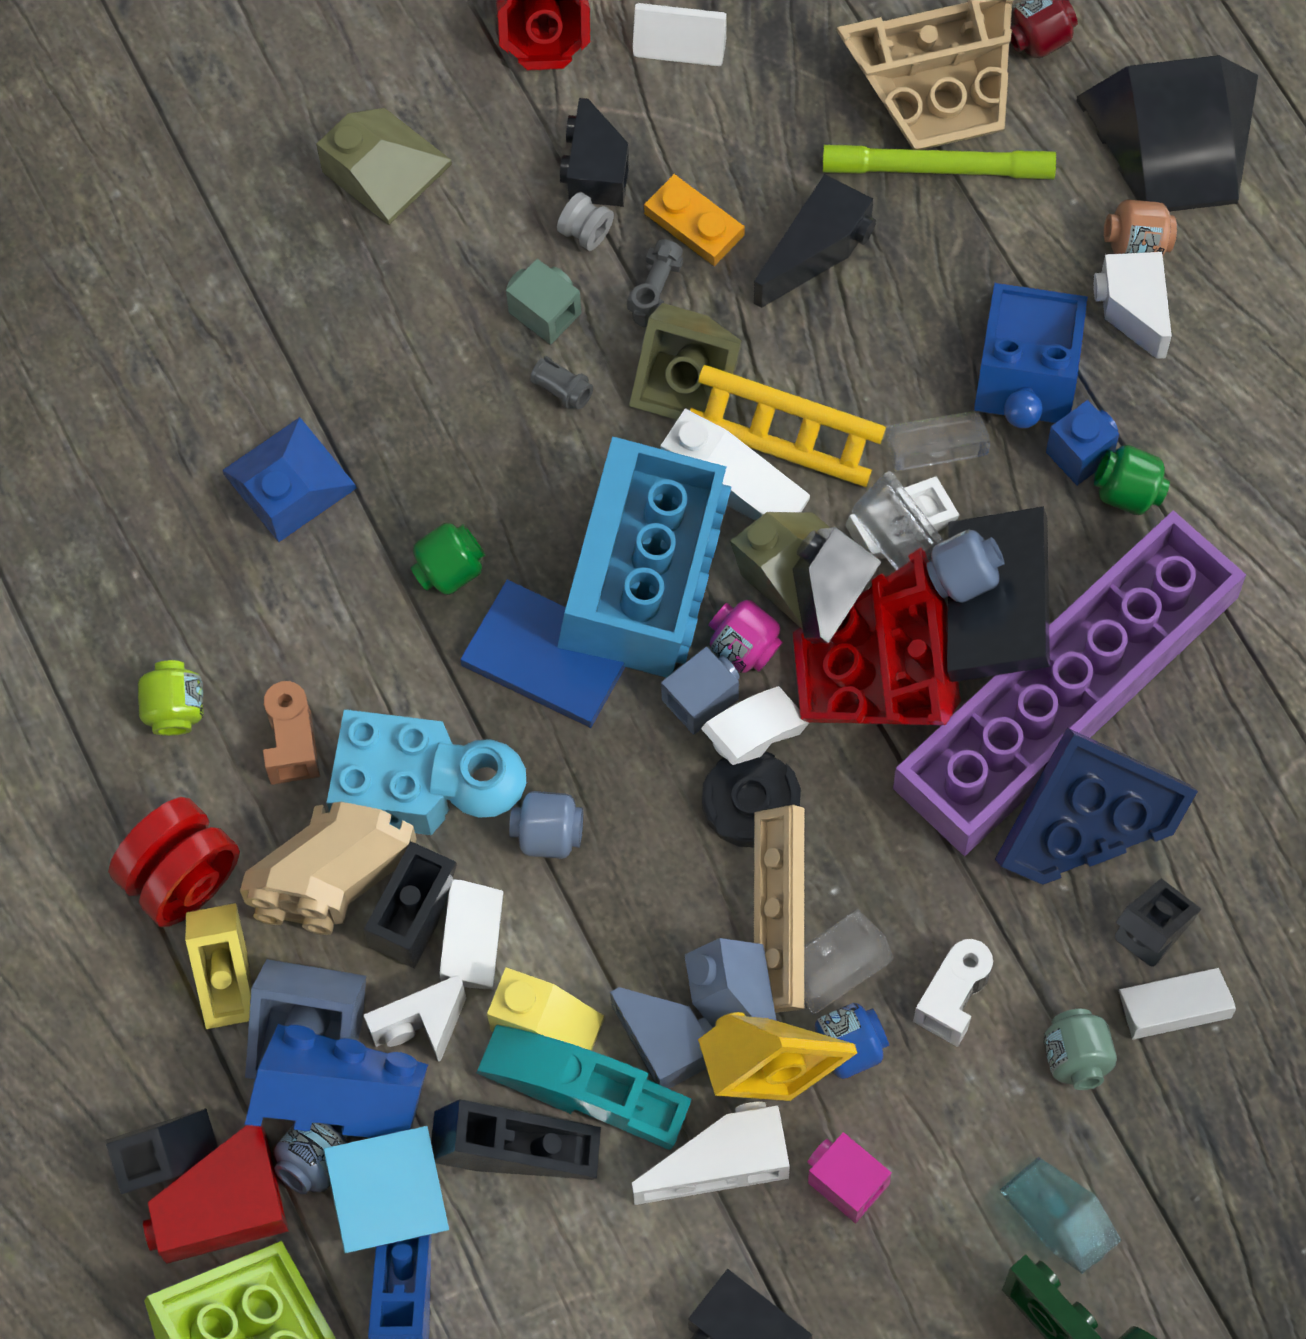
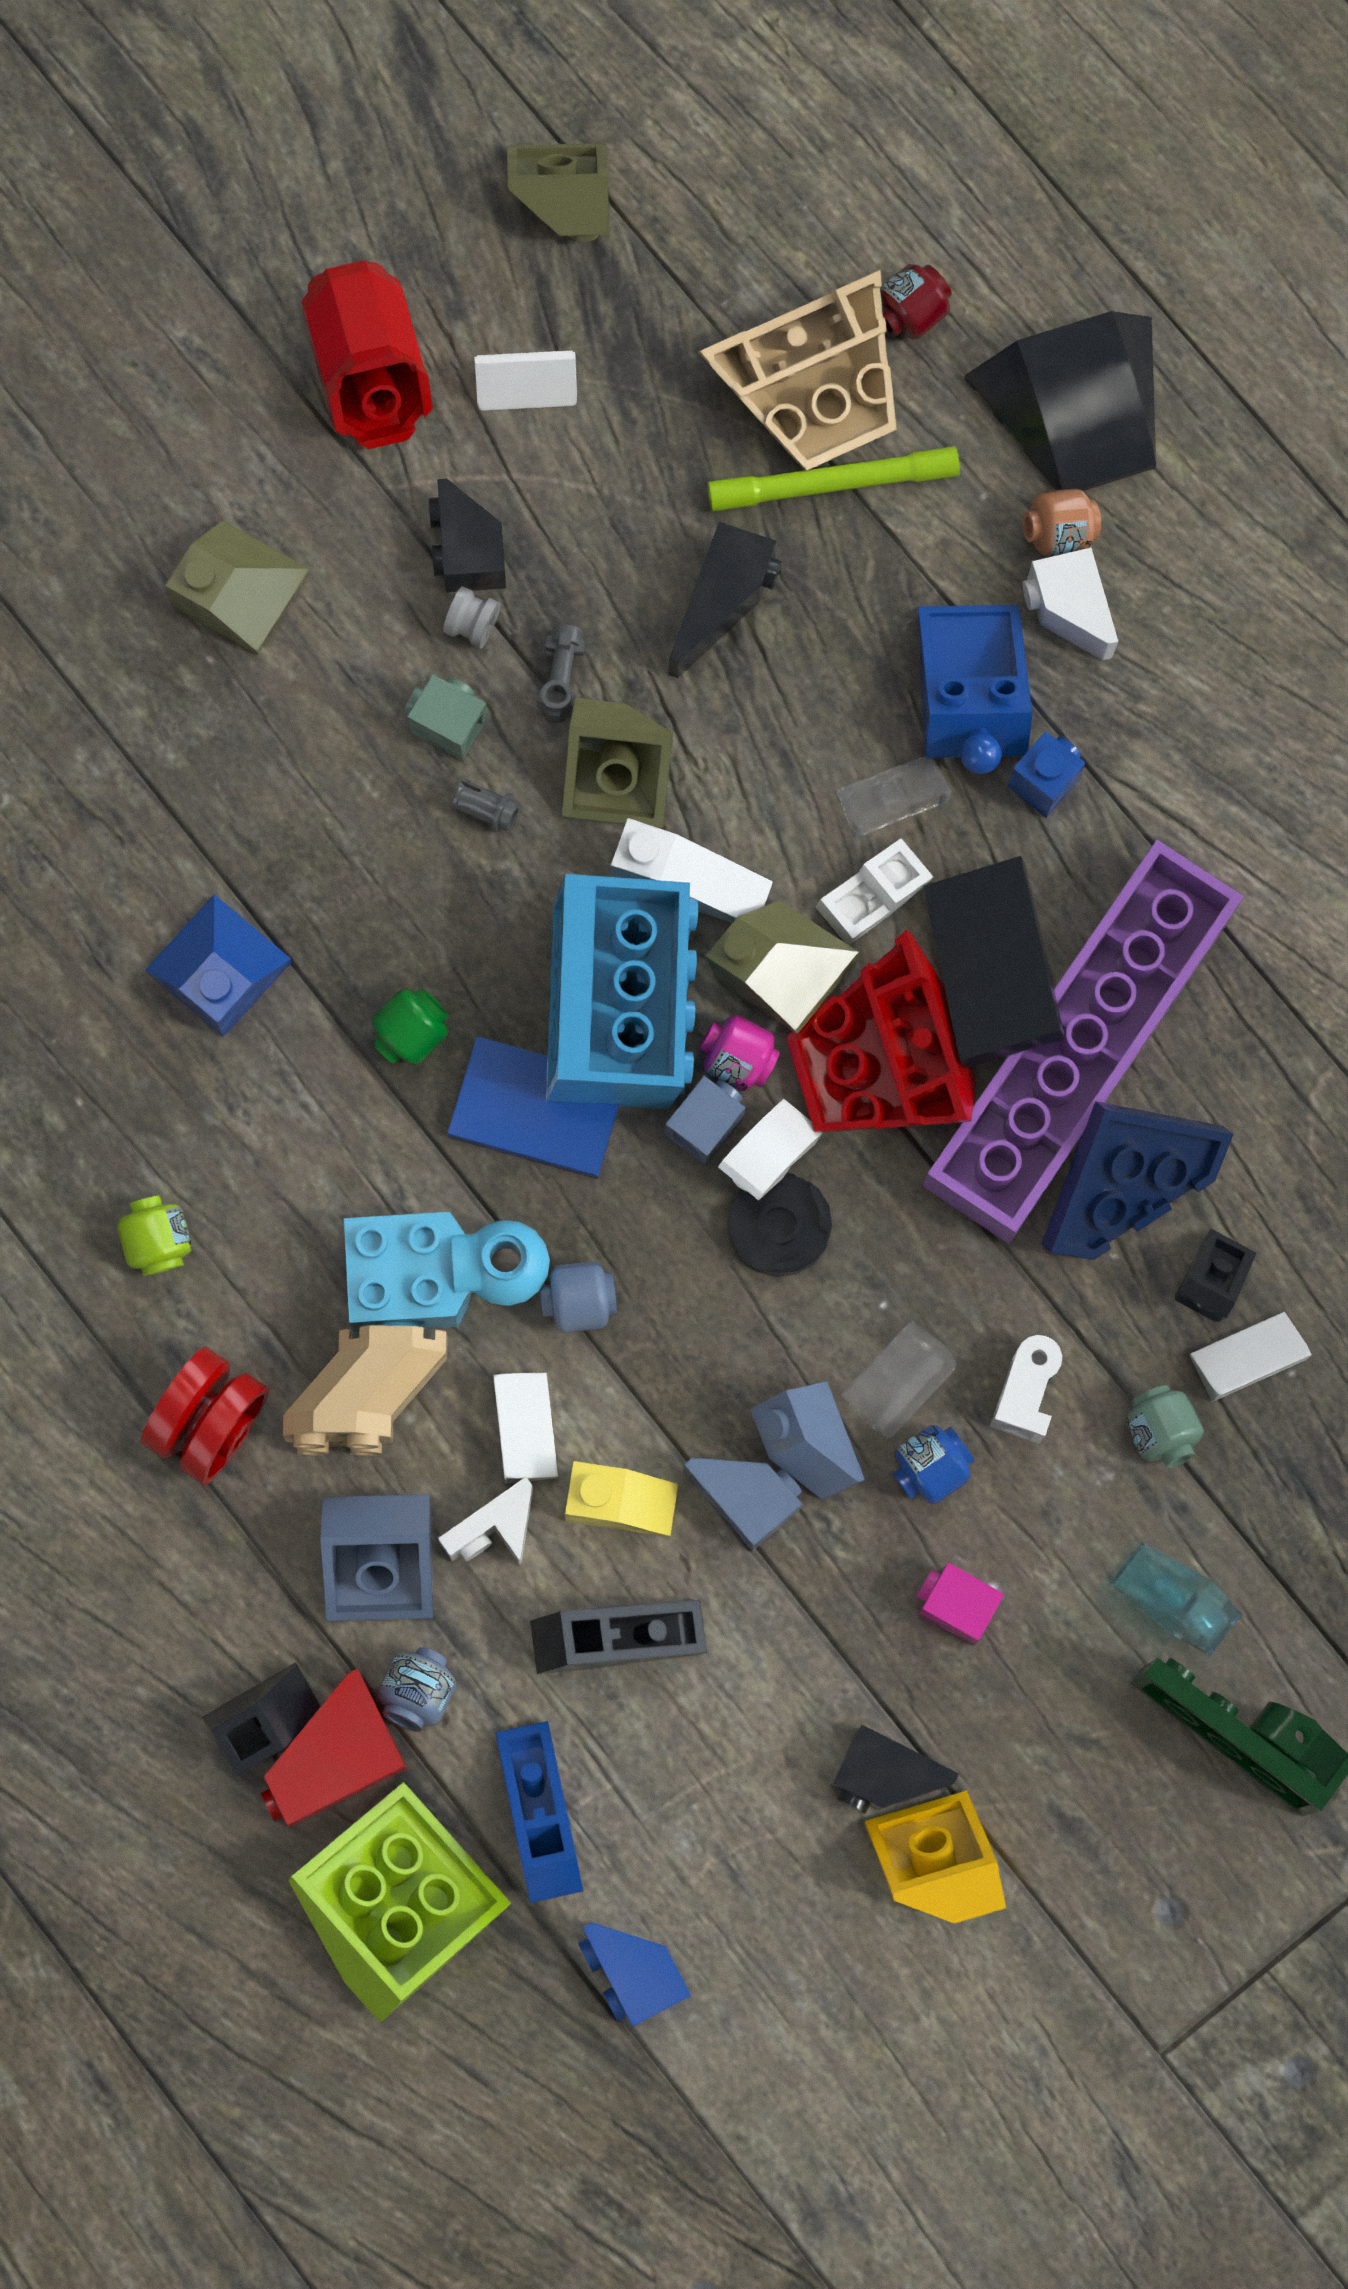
camera: 20 degrees left, 10 degrees up
light yellow slope [185,903,252,1029] -> none
blue wedge [245,1024,428,1138] -> none
nougat leg [263,681,320,785] -> none
medium azure tile [323,1126,449,1254] -> none
black slope [364,841,457,969] -> none
teal slope [476,1025,692,1150] -> none
white slope [632,1102,790,1205] -> none
light orange plate [644,174,745,267] -> none
yellow bar [690,364,887,488] -> none
yellow slope [698,1012,857,1101] -> none
tan tile [754,805,804,1013] -> none
slope [792,527,882,644] -> none
clear slope [852,471,944,570] -> none
sand blue head [927,530,1004,603] -> none
green head [1093,445,1170,515] -> none

